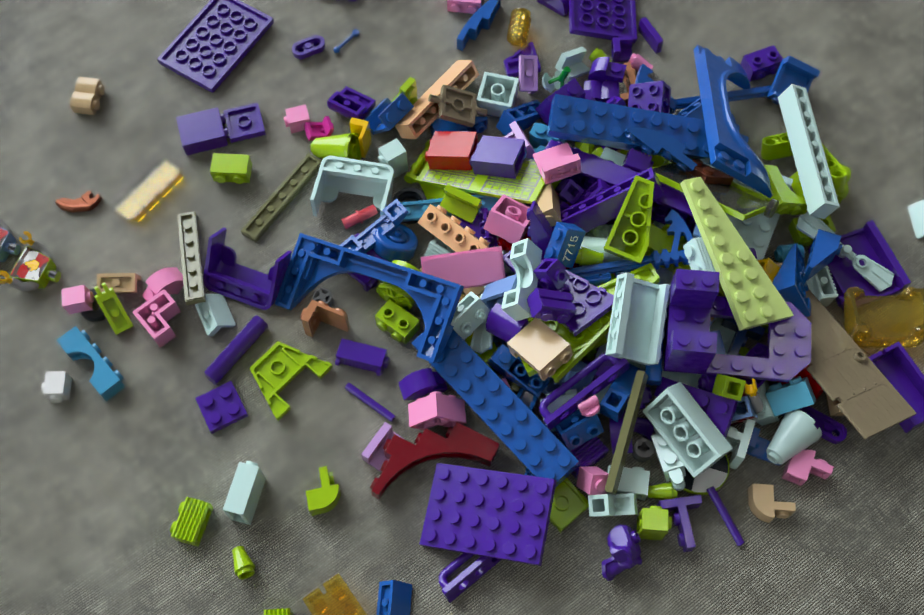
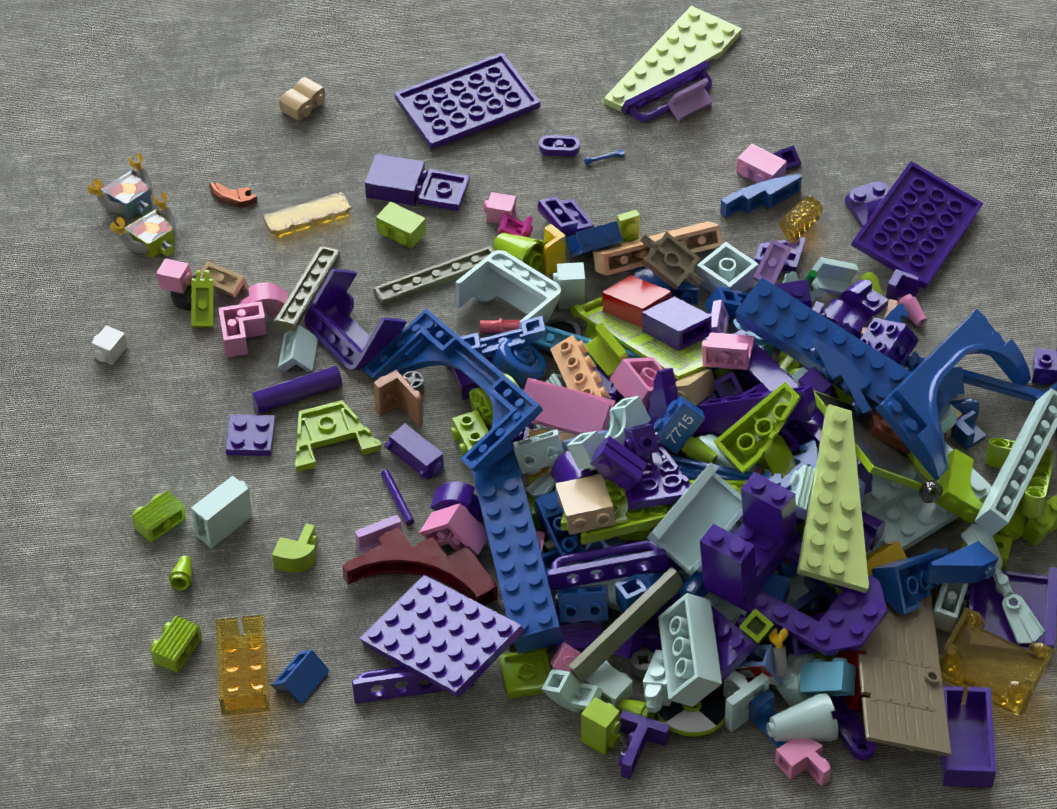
camera: 30 degrees right, 15 degrees down
dark azure arch [56,326,126,401] -> none
bright pink plate [577,395,600,417] -> none
dark purple head [602,524,642,581] -> none
dark purple tile [638,17,664,54] -> none
dark purple bar [706,486,745,546] -> none
tan brick [748,484,796,523] -> none

